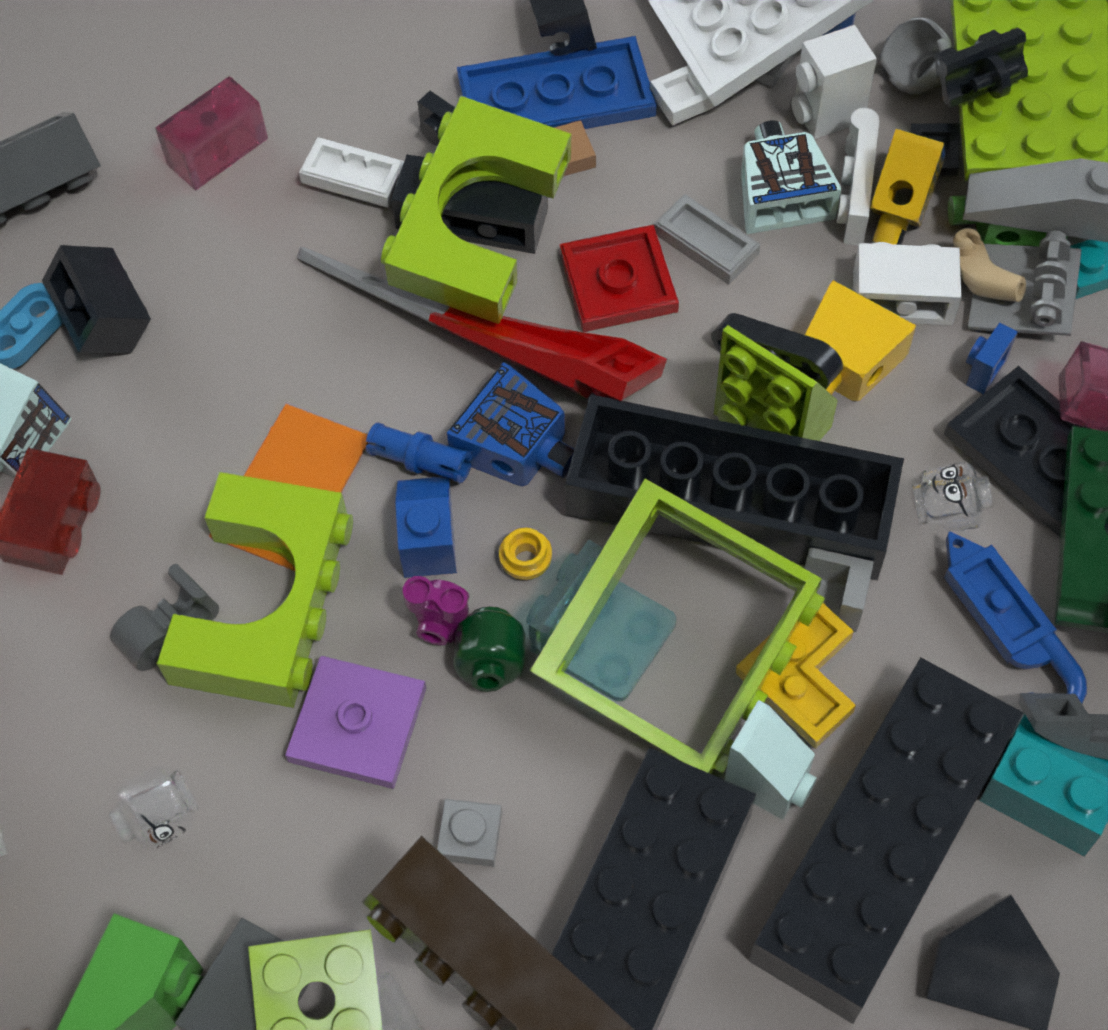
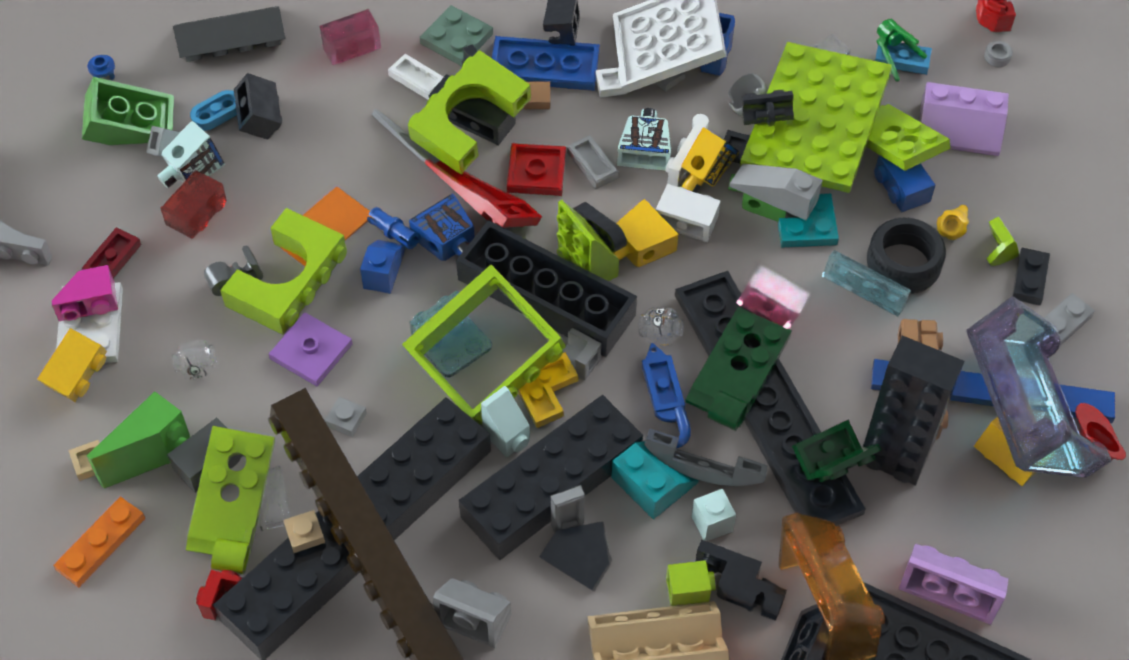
camera: 15 degrees right, 5 degrees down
magenta plate [403,576,470,646] -> none
dark green head [453,606,526,692] -> none
yellow plate [499,527,552,580] -> none
white brick [791,25,877,139] -> none
tan arm [953,228,1026,302] -> none
blue plate [966,322,1018,394] -> none
light grey hinge [968,230,1081,336] -> none
none -> sand green plate [420,5,493,66]
none -> light grey tile [551,485,585,533]

